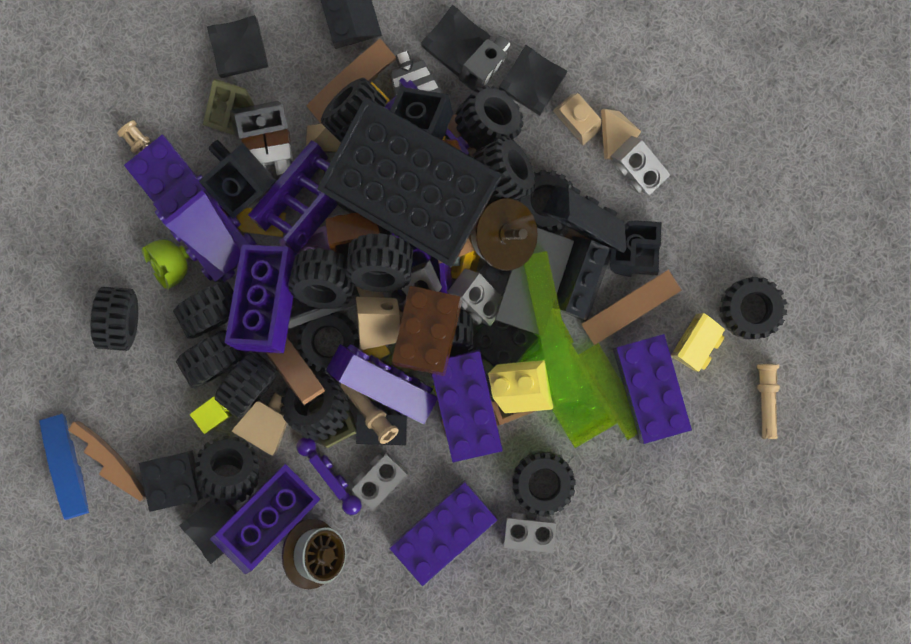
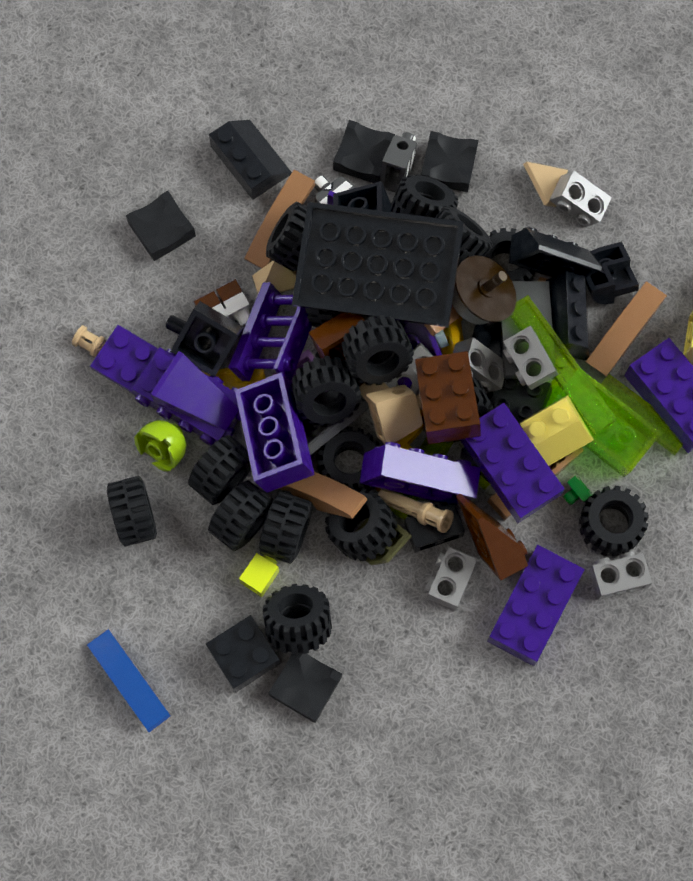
camera: 20 degrees left, 15 degrees down
medium nougat slope [68,421,146,501] -> none
olive slope [203,79,254,135] -> none
dark purple brick [210,464,320,575] -> none
black brick [230,101,288,139] -> none
tan torso [232,392,288,456] -> none
dark brown piece [282,519,346,590] -> none
dark purple plate [296,437,362,515] -> none
tan torso [553,93,601,145] -> none
none -> reddish brown slope [456,494,528,581]
none -> light grey brick [503,326,559,390]
none -> green tile [563,476,593,505]

